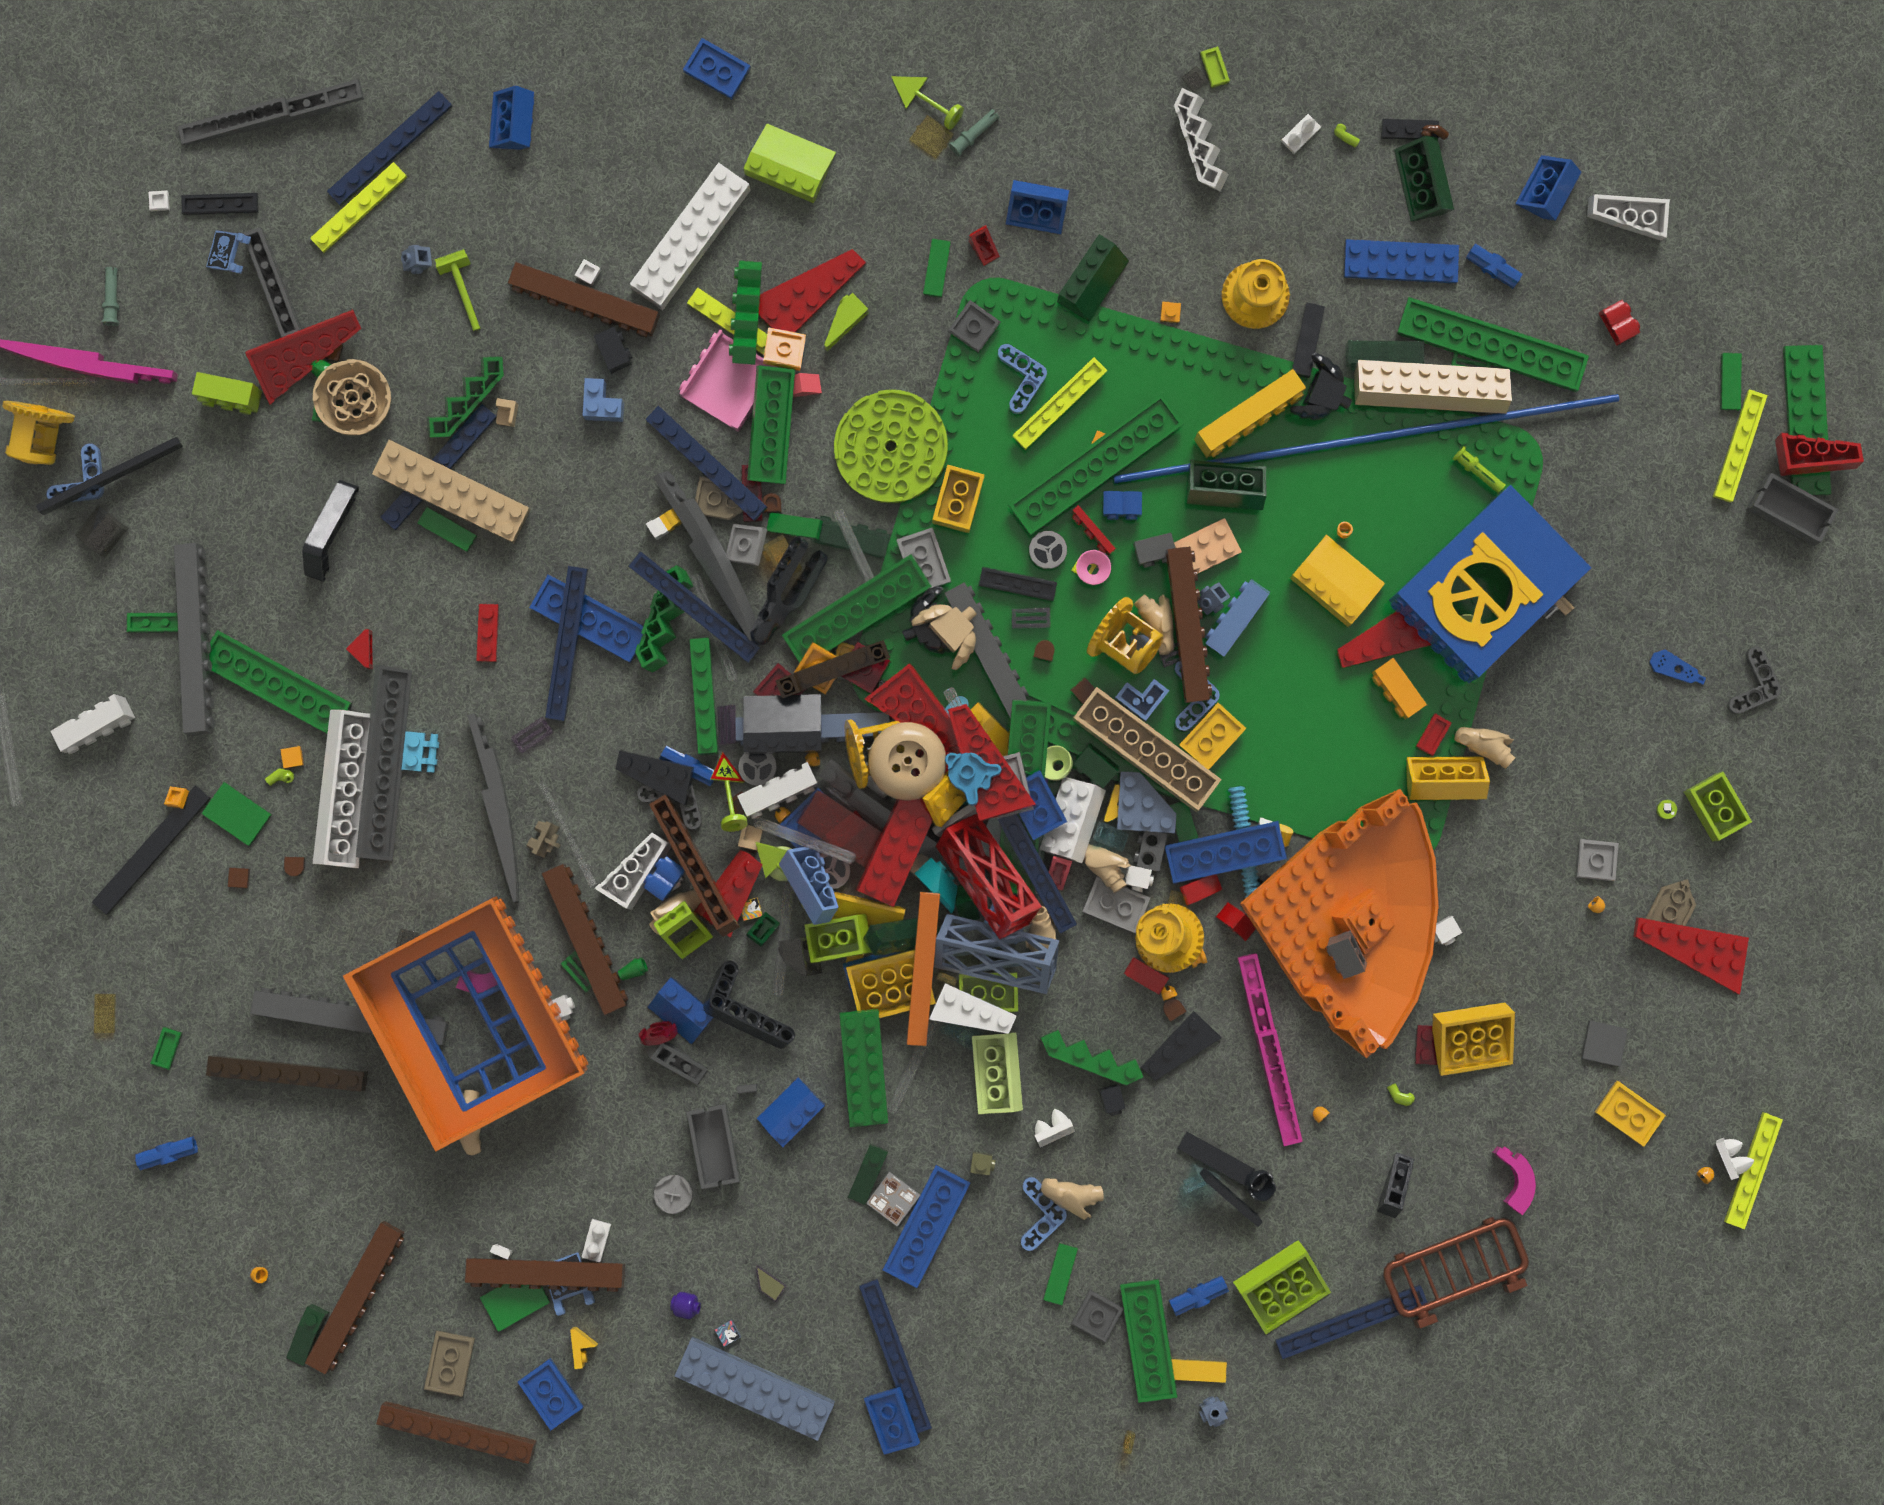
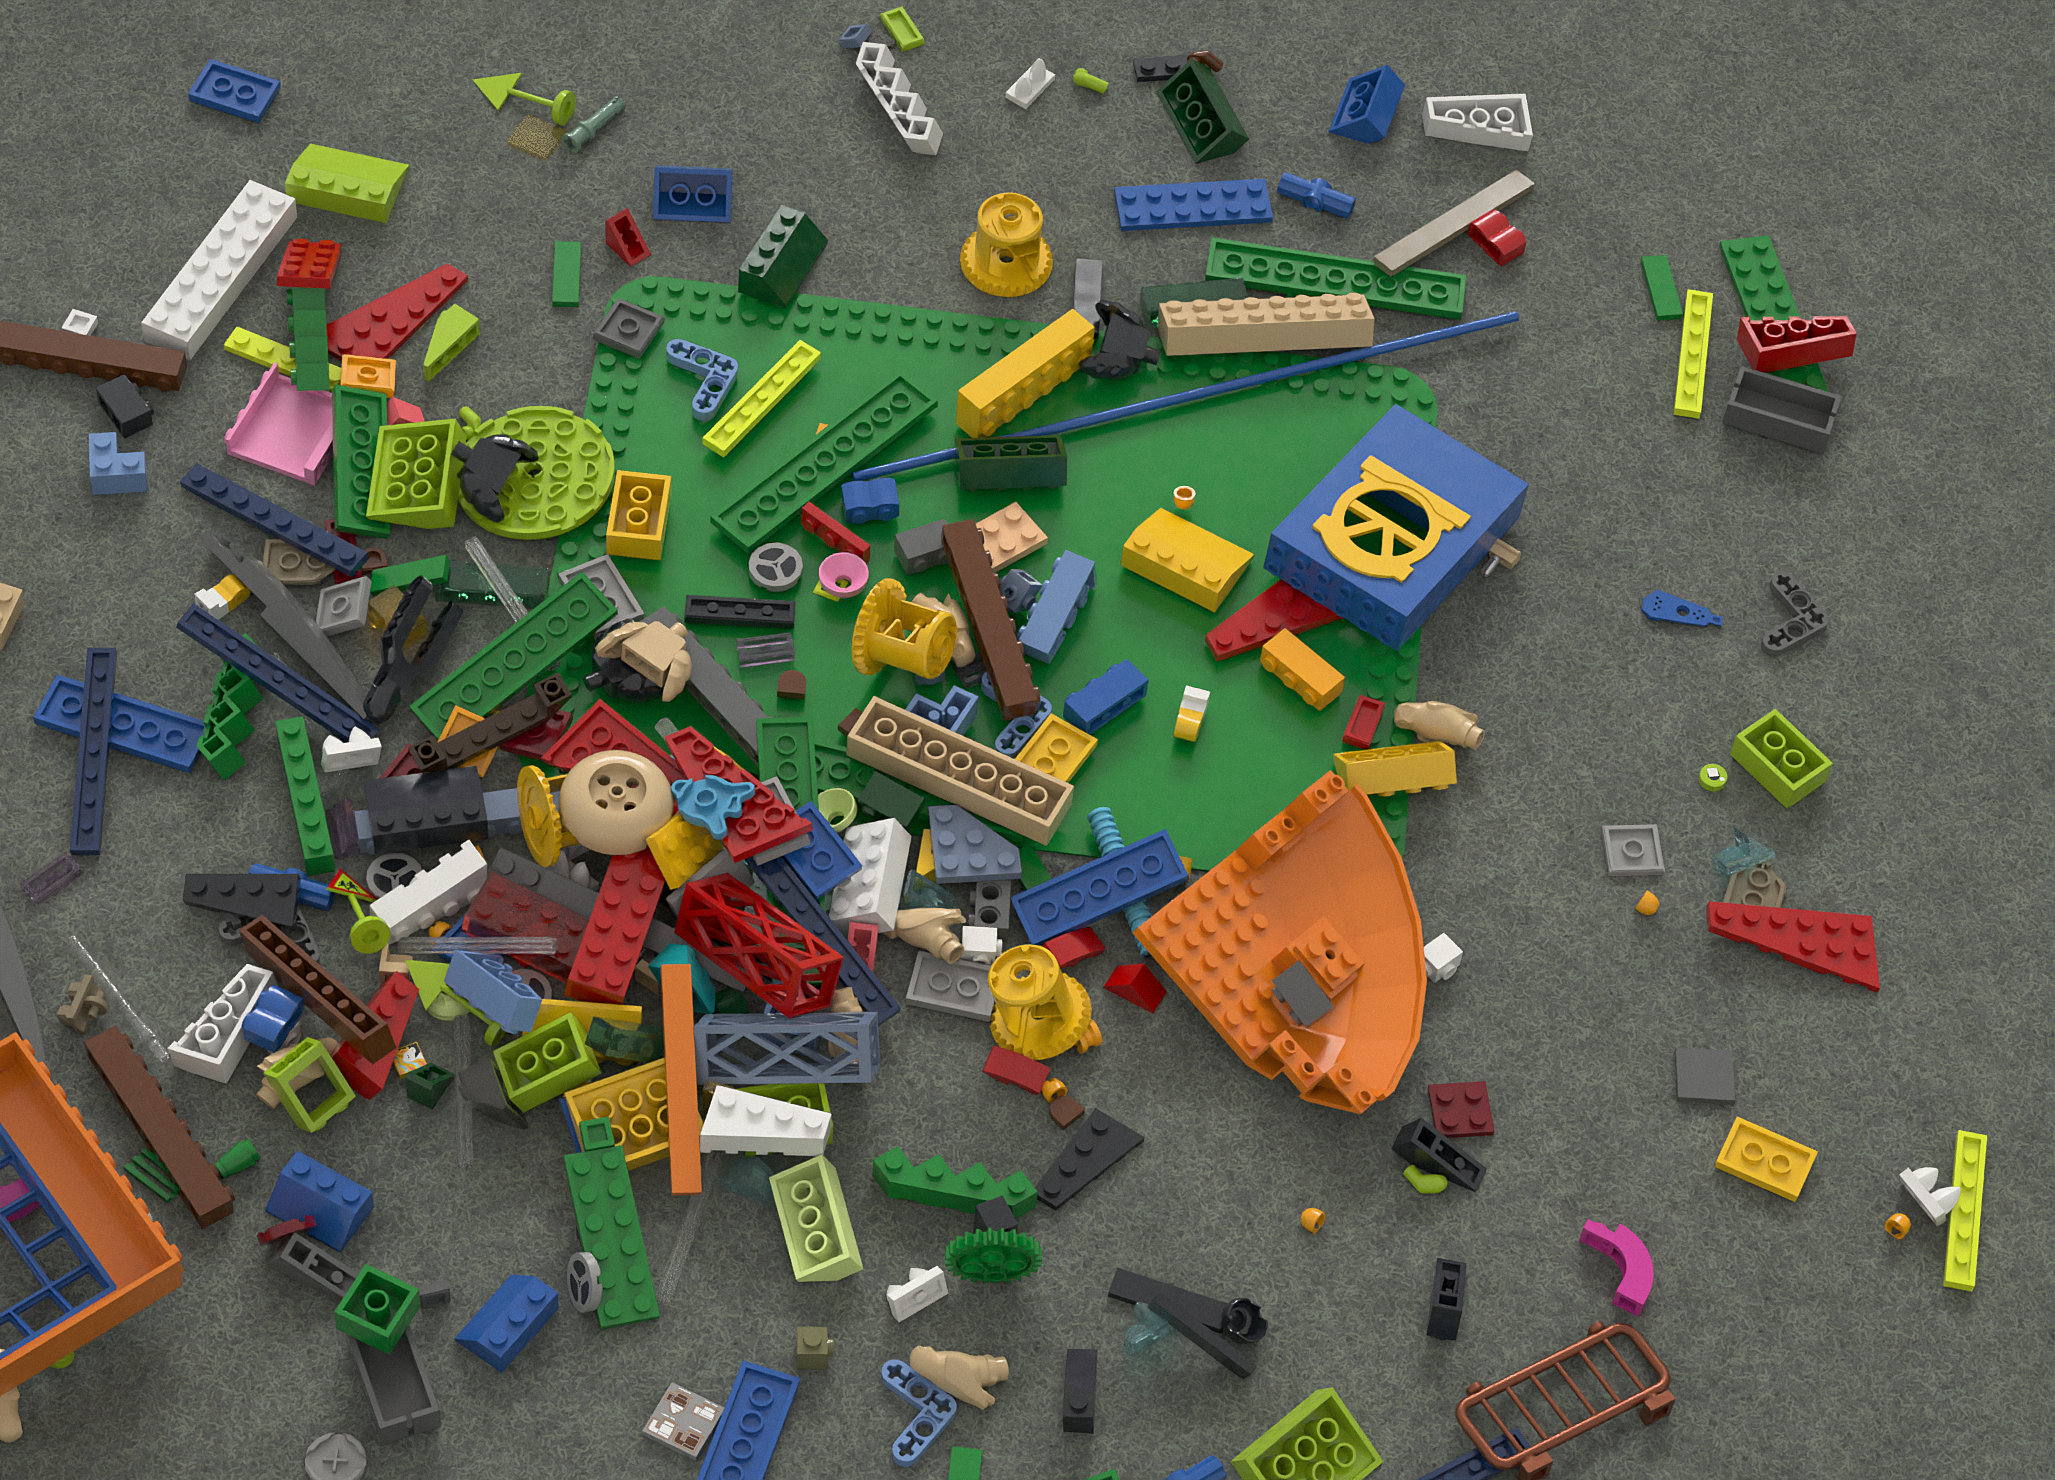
camera: 10 degrees left, 30 degrees down
black beam [703,960,795,1049] -> none
dark green slope [848,1143,888,1205] -> none
light orange plate [1160,302,1181,323] -> none
dark pink slope [1237,953,1303,1146] -> none
yellow slope [1432,1003,1515,1076] -> none
lime pin [1453,446,1506,494] -> none
none -> red plate [277,239,342,289]
none -> white tile [321,727,382,773]
none -> green brick [334,1264,420,1355]
none -> lime slope [366,419,467,529]
none -> black torso [450,434,539,523]
none -> lime arm [459,406,481,441]
none -> light grey tile [567,1252,603,1313]
none -> green plate [579,1116,615,1152]
none -> sand blue tile [838,24,872,48]
none -> green gear [945,1228,1042,1283]
none -> blue brick [1063,659,1149,735]
none -> black slope [1063,1349,1098,1434]
none -> leg [1173,686,1210,742]
none -> tile [1373,170,1535,277]
none -> black slope [1391,1118,1487,1192]
none -> clear light blue slope [1712,827,1776,875]

